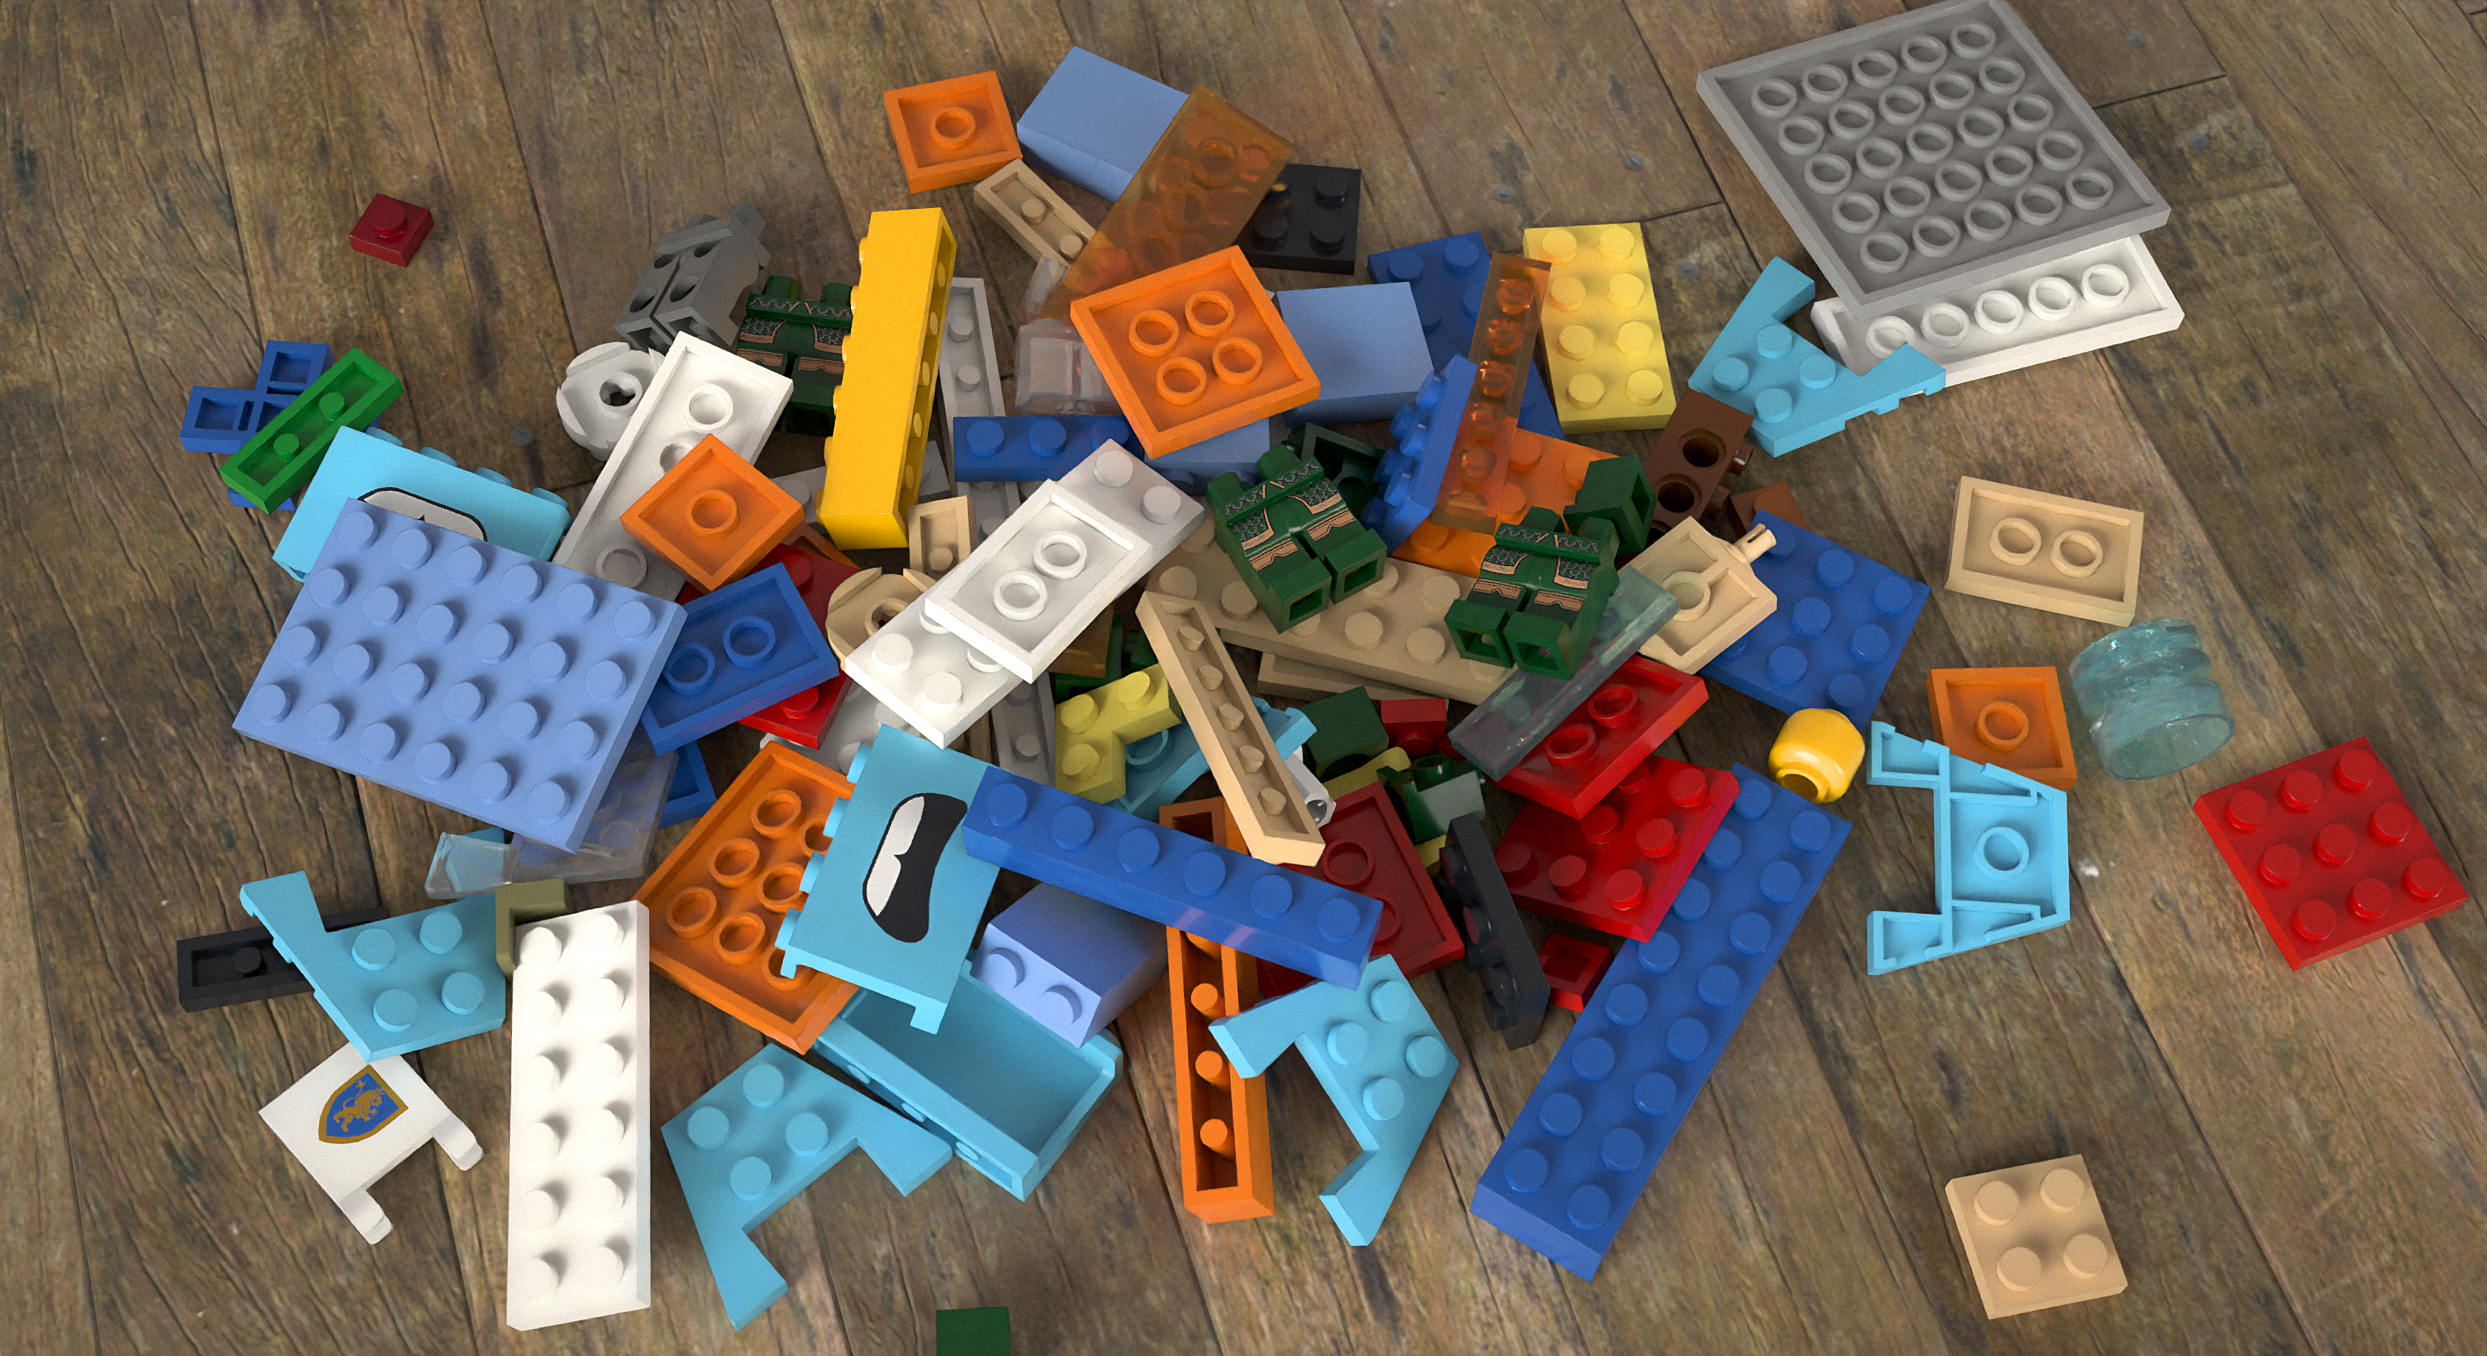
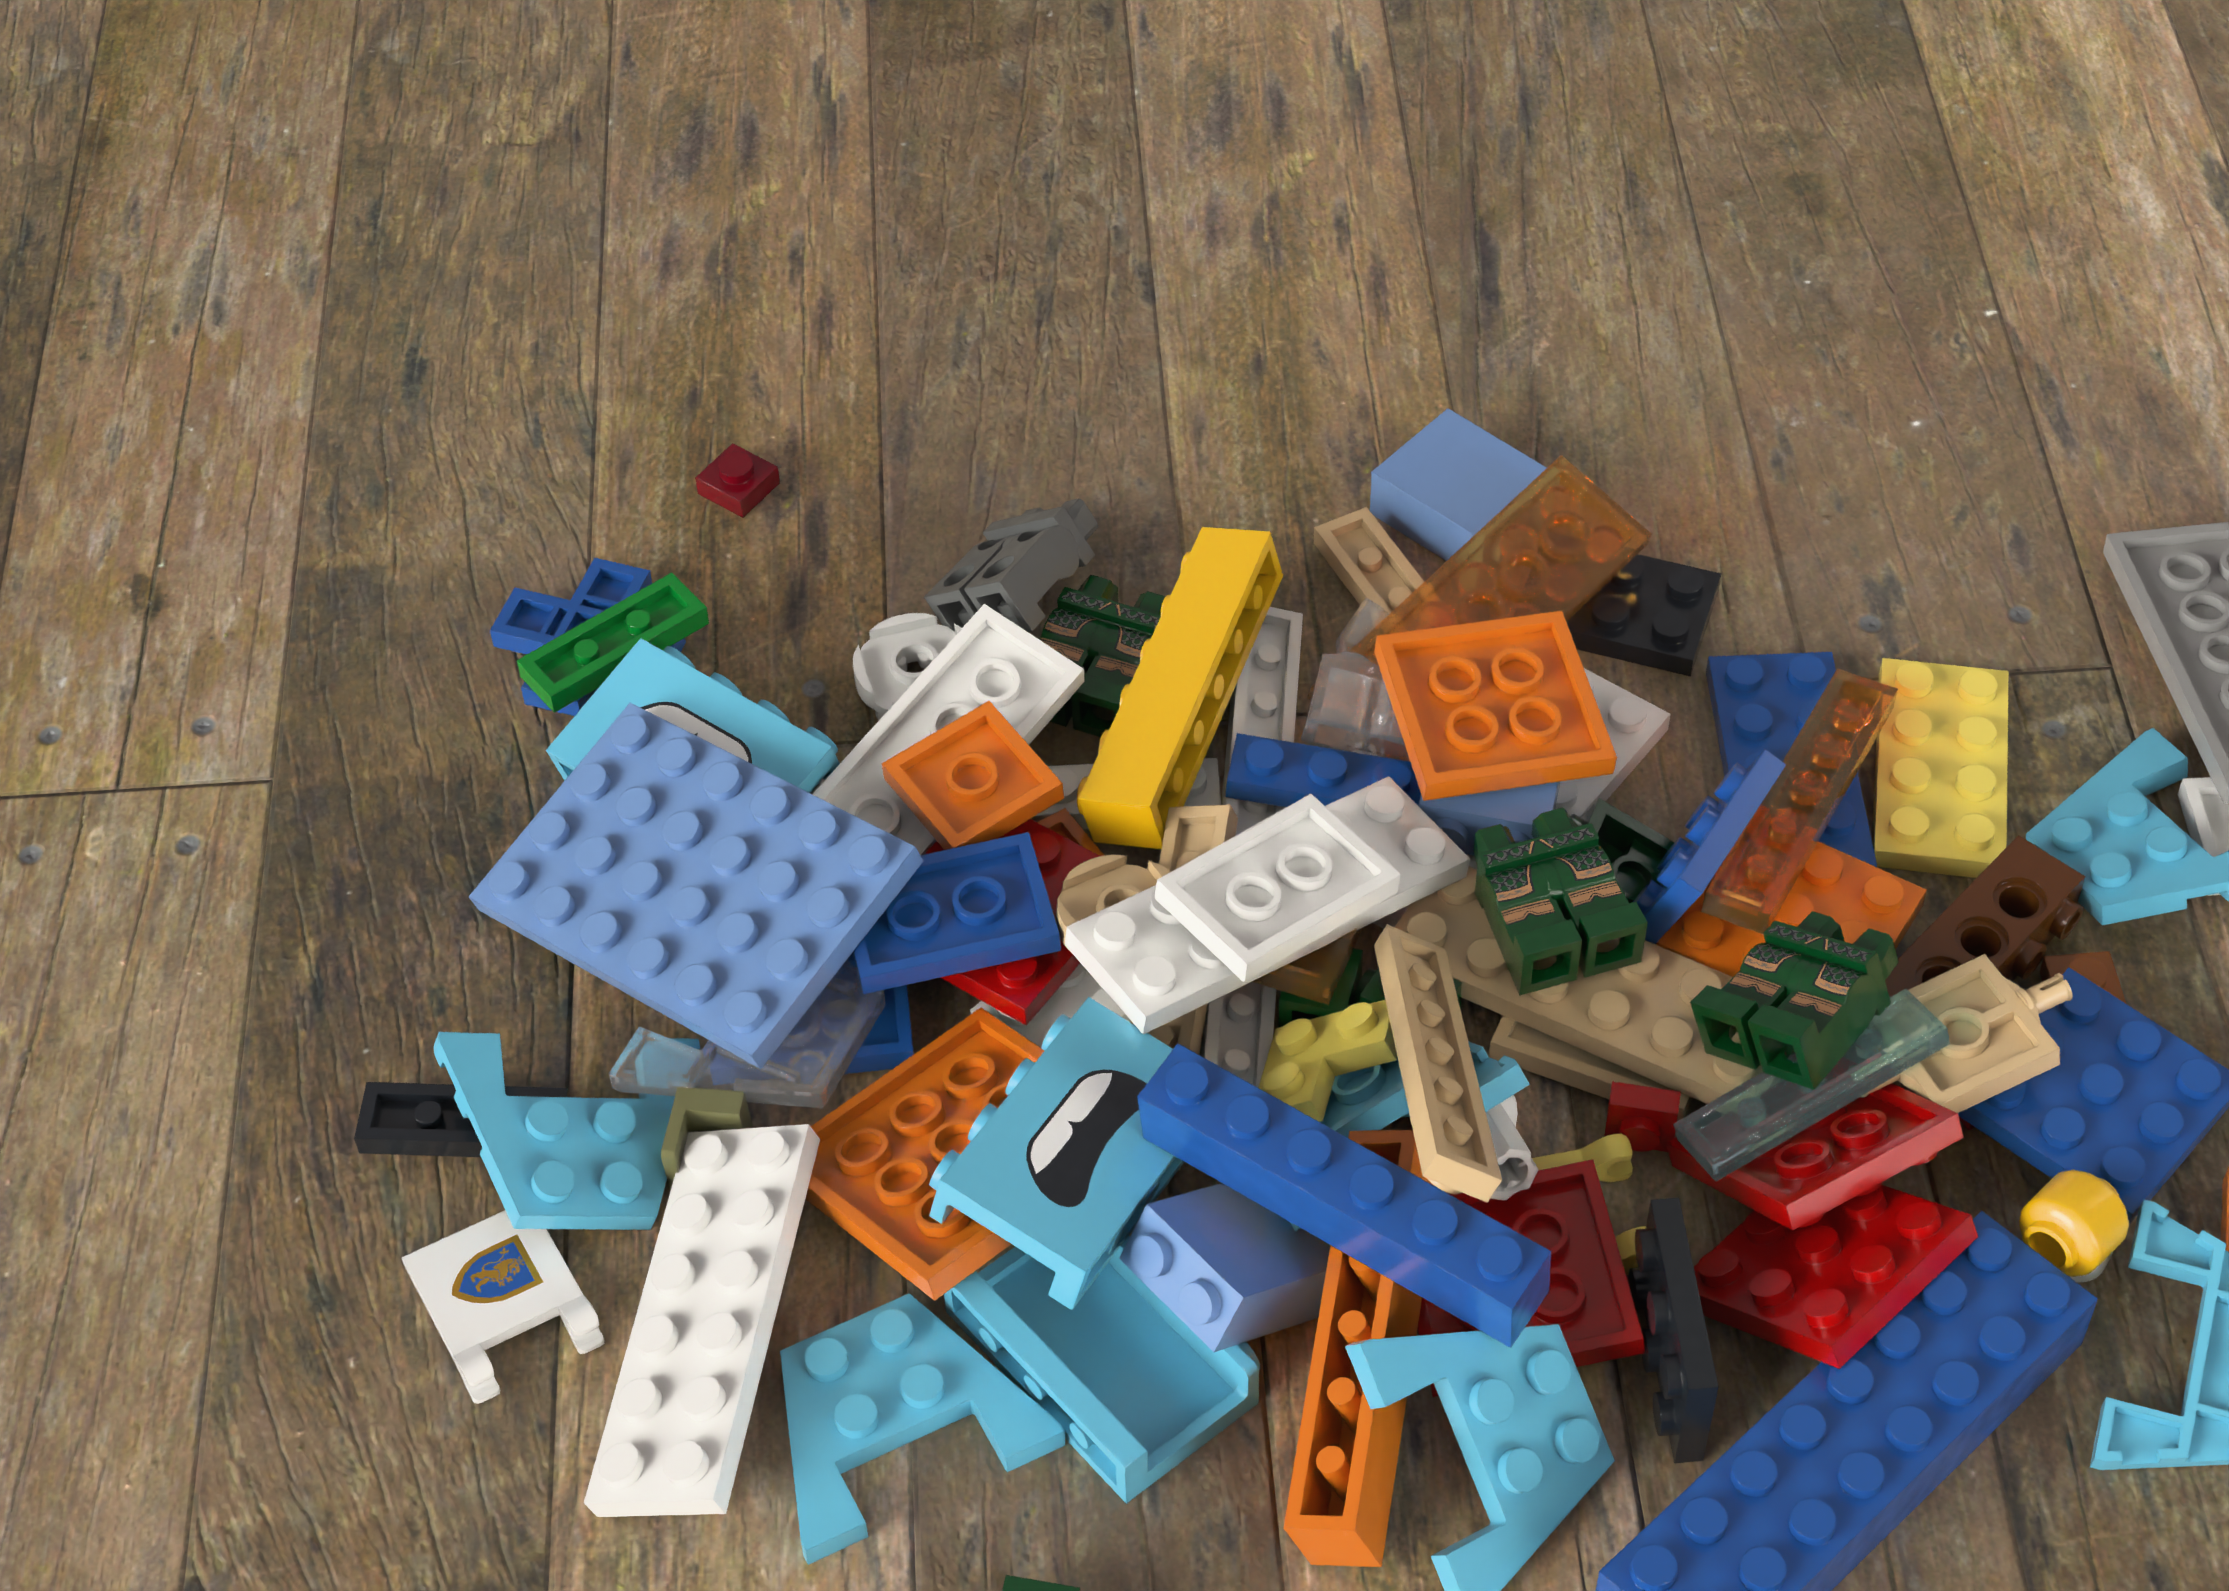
camera: 20 degrees right, 10 degrees down
orange plate [883,70,1023,194] -> none
medium blue brick [1271,282,1434,428] -> none
dark green brick [1295,685,1389,784] -> none
dark green brick [1376,754,1487,845] -> none
red plate [1537,932,1614,1013] -> none
dark green brick [1562,454,1658,556] -> none

